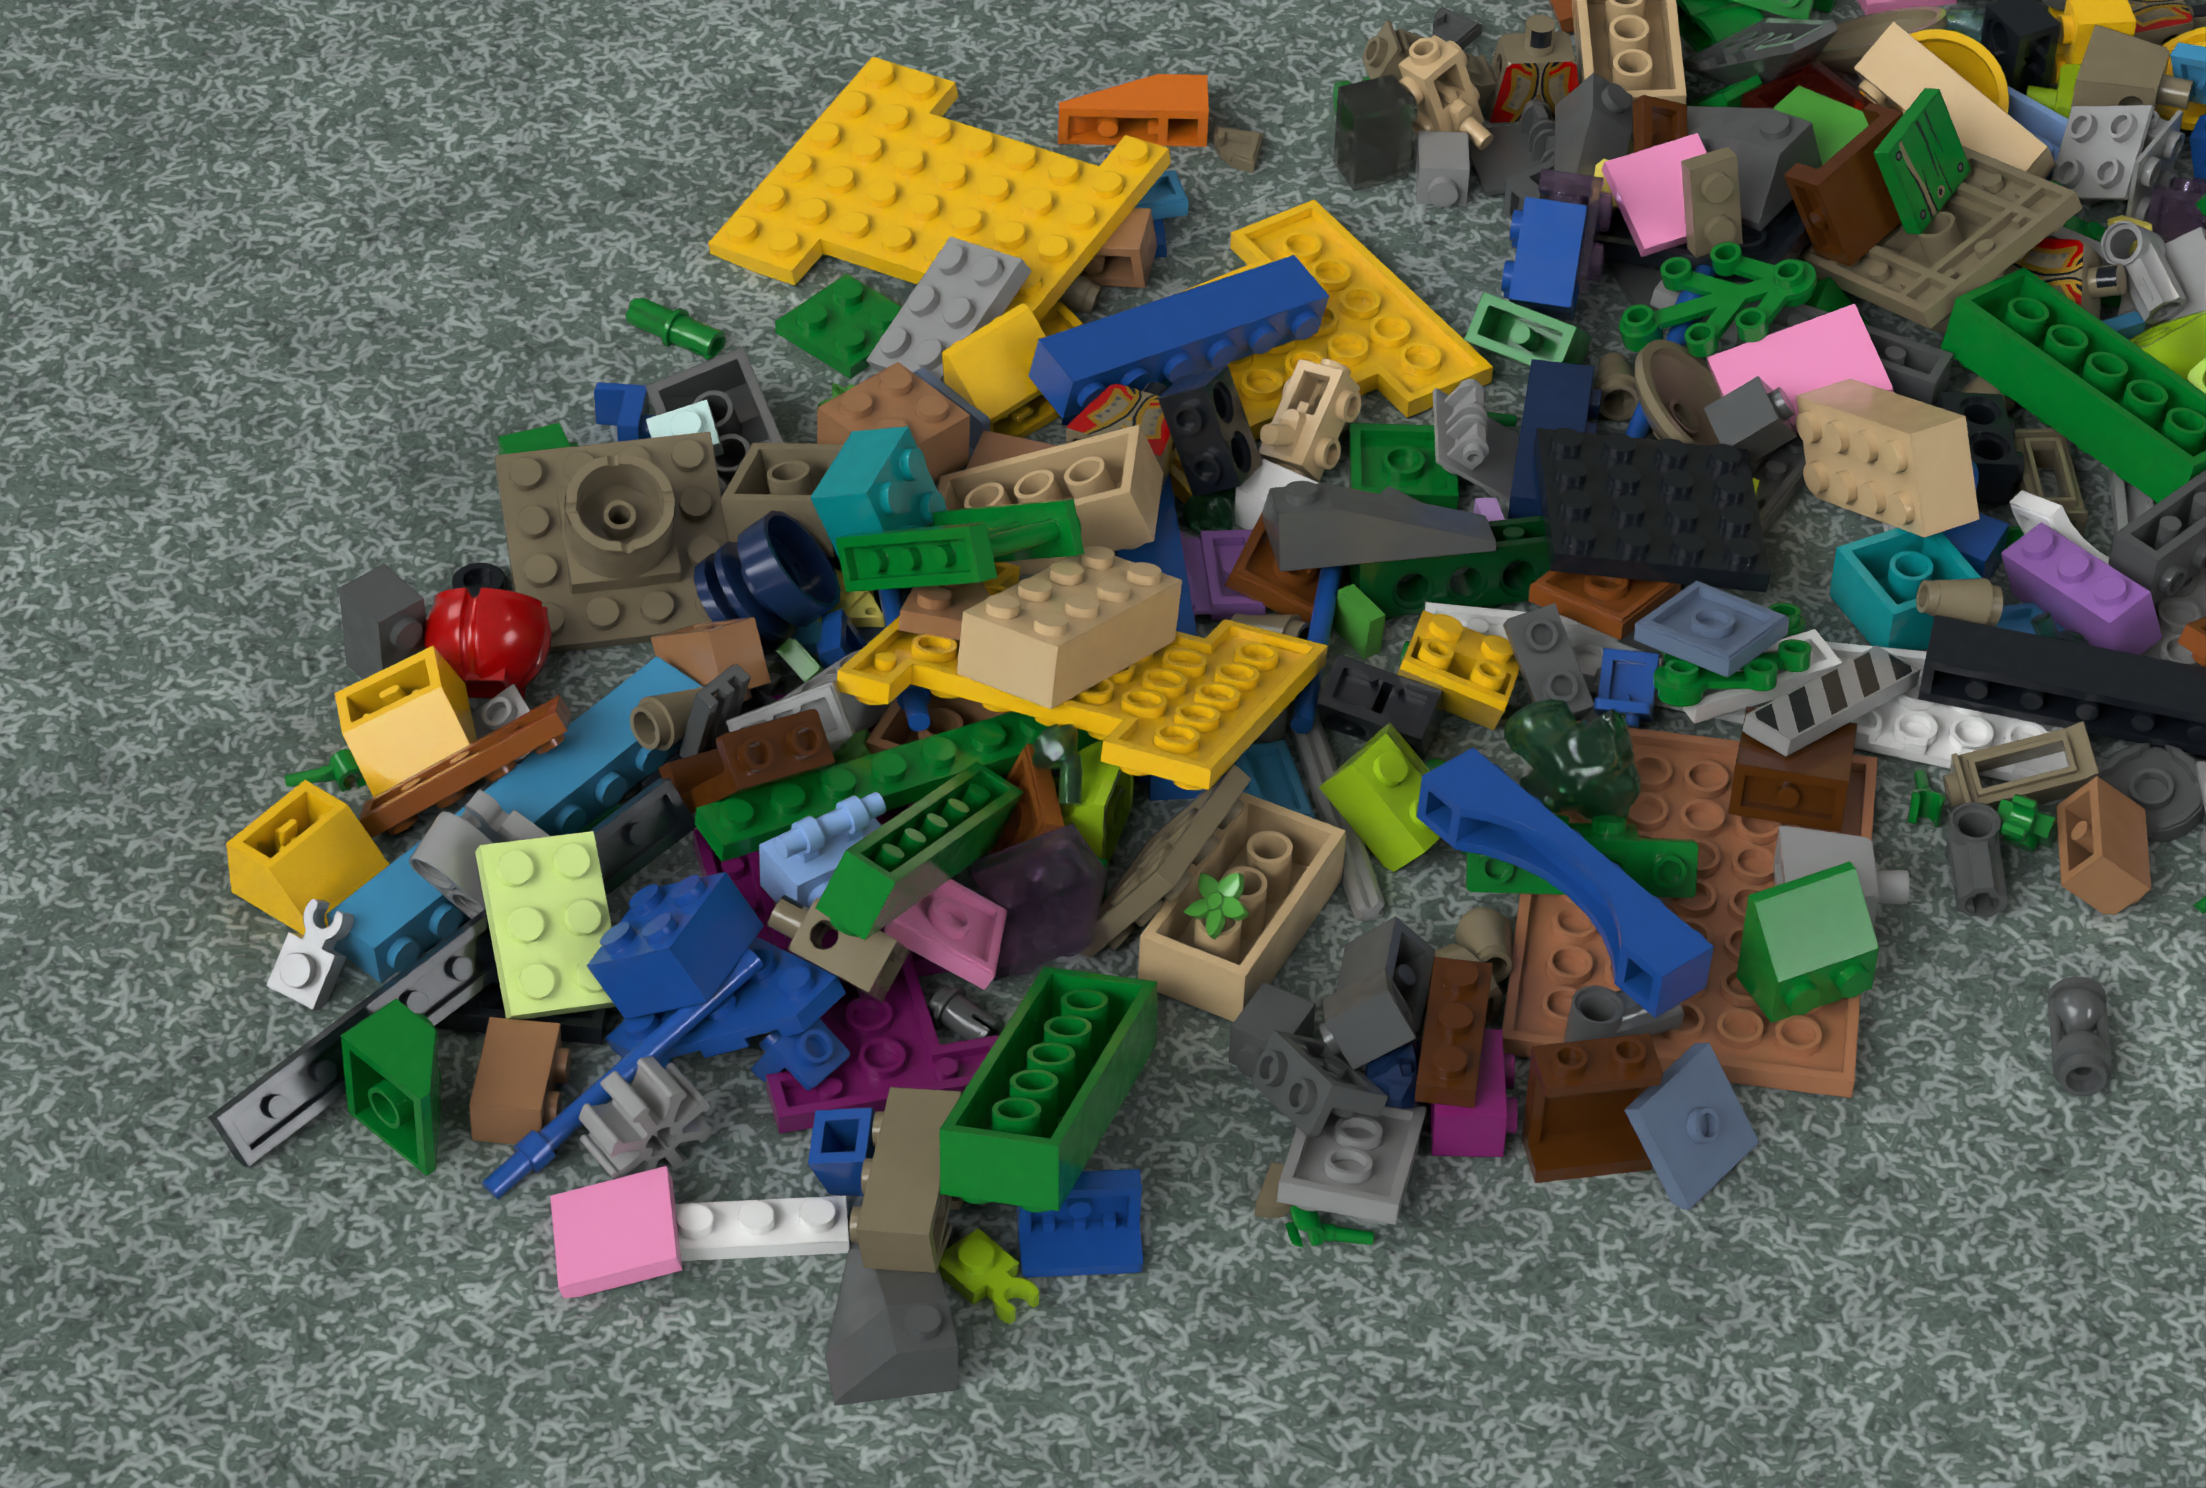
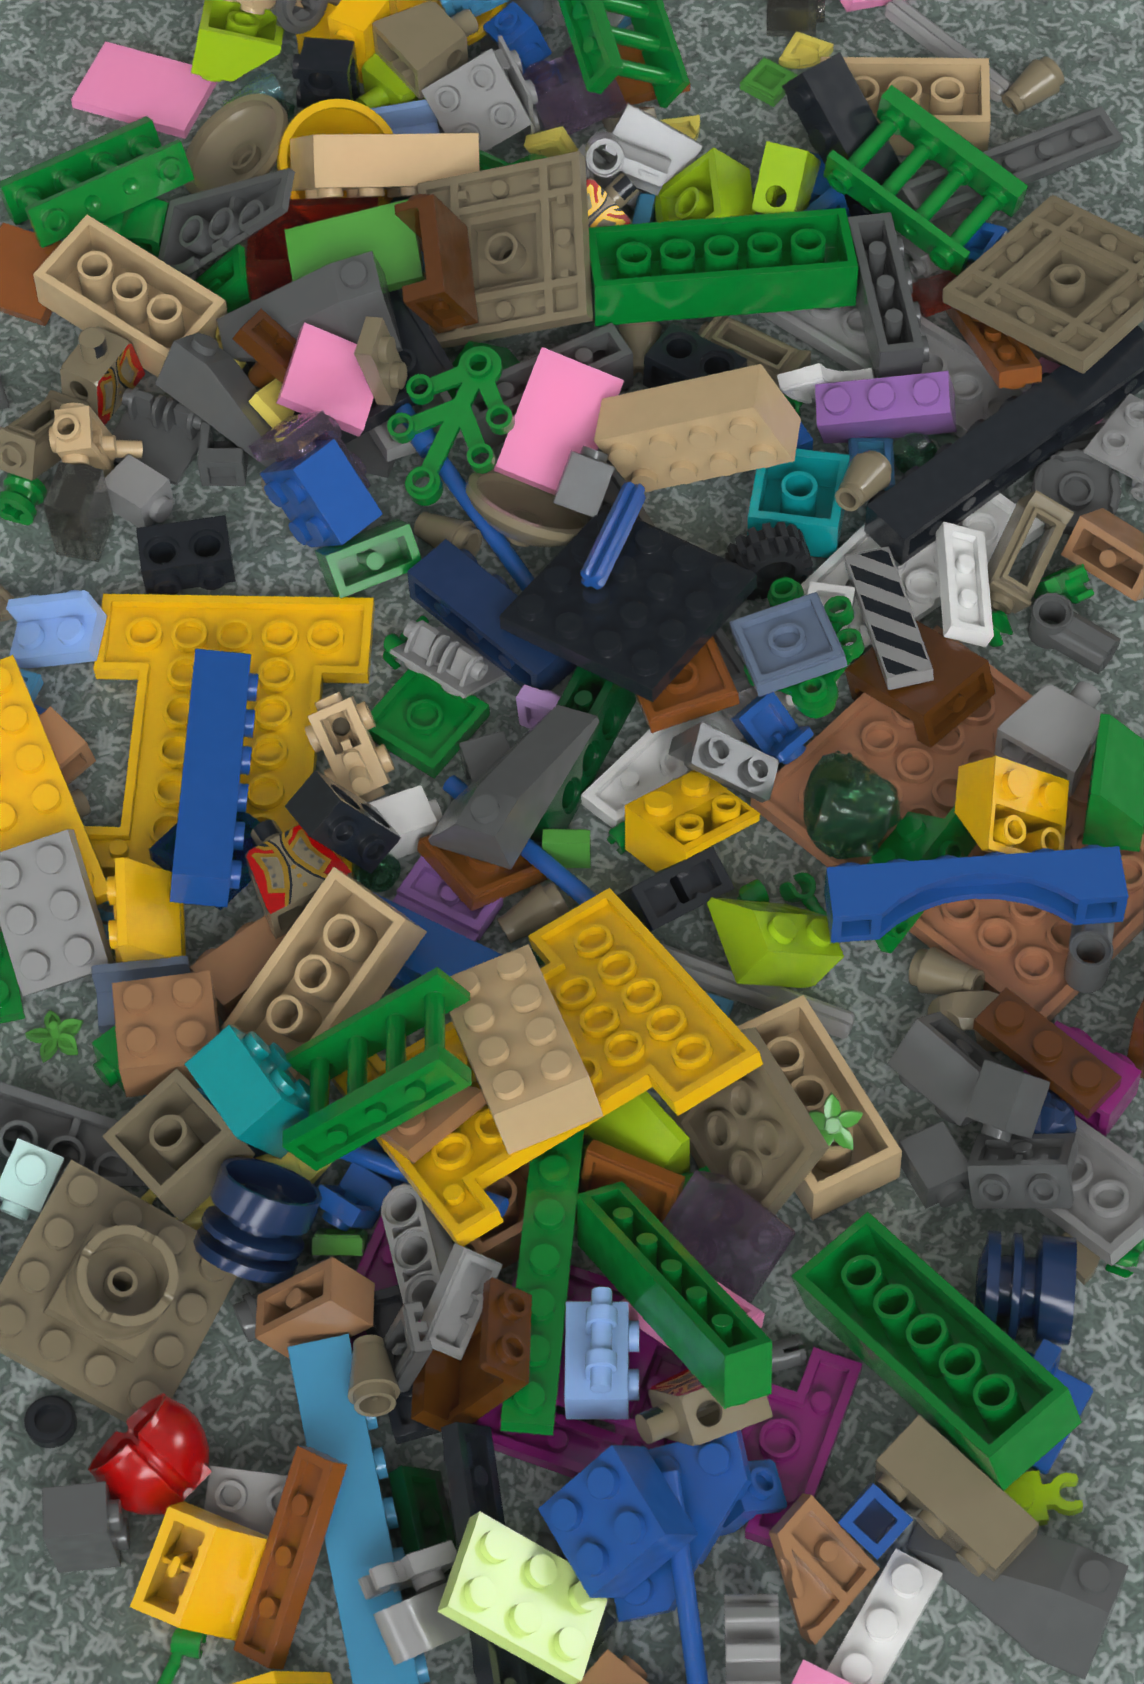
camera: 50 degrees left, 15 degrees up
clear green plate [1032,724,1083,806] -> none
green tile [1873,88,1971,235] -> none
none -> light blue bracket [6,590,107,669]
none -> black brick [136,515,236,595]
none -> blue axle [580,481,646,590]
none -> black tyre [725,522,813,601]
none -> medium nougat wing [769,1494,880,1645]
none -> white plate [936,522,994,647]
none -> yellow slope [954,756,1069,854]
none -> dark blue wheel [975,1230,1077,1345]

